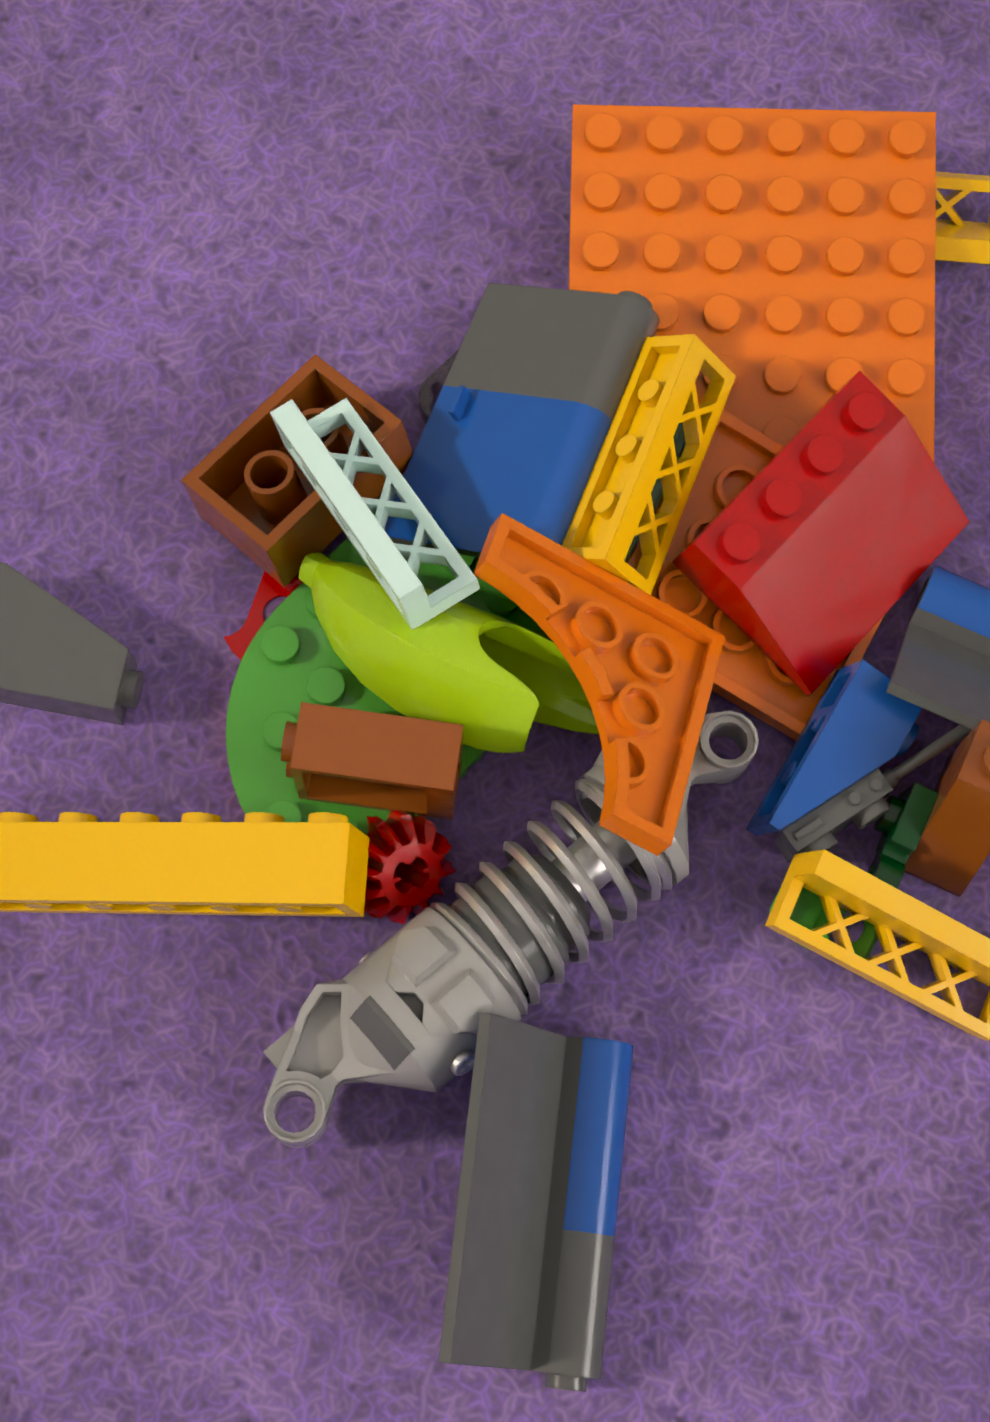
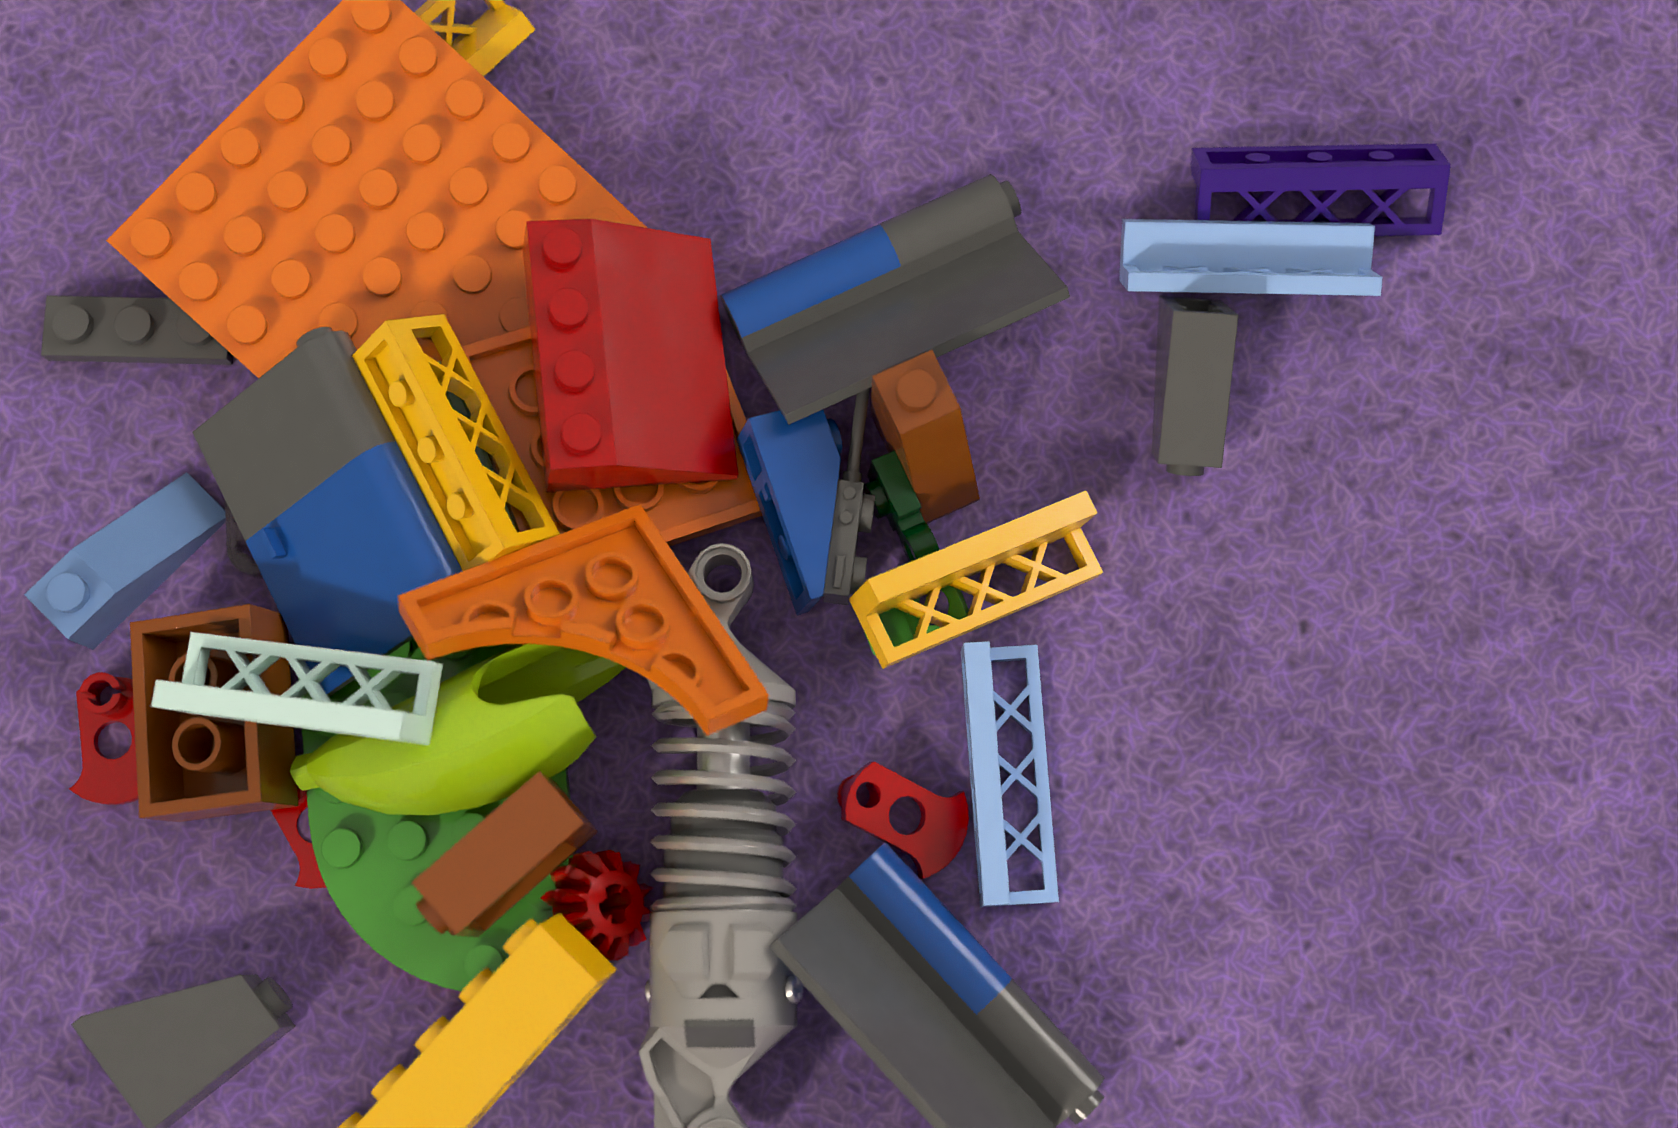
camera: 45 degrees left, 5 degrees up
none -> medium blue slope [24,472,232,650]
none -> dark grey plate [41,296,233,365]
none -> red piece [69,672,138,805]
none -> red piece [837,761,969,879]
none -> light blue fence [961,641,1059,907]

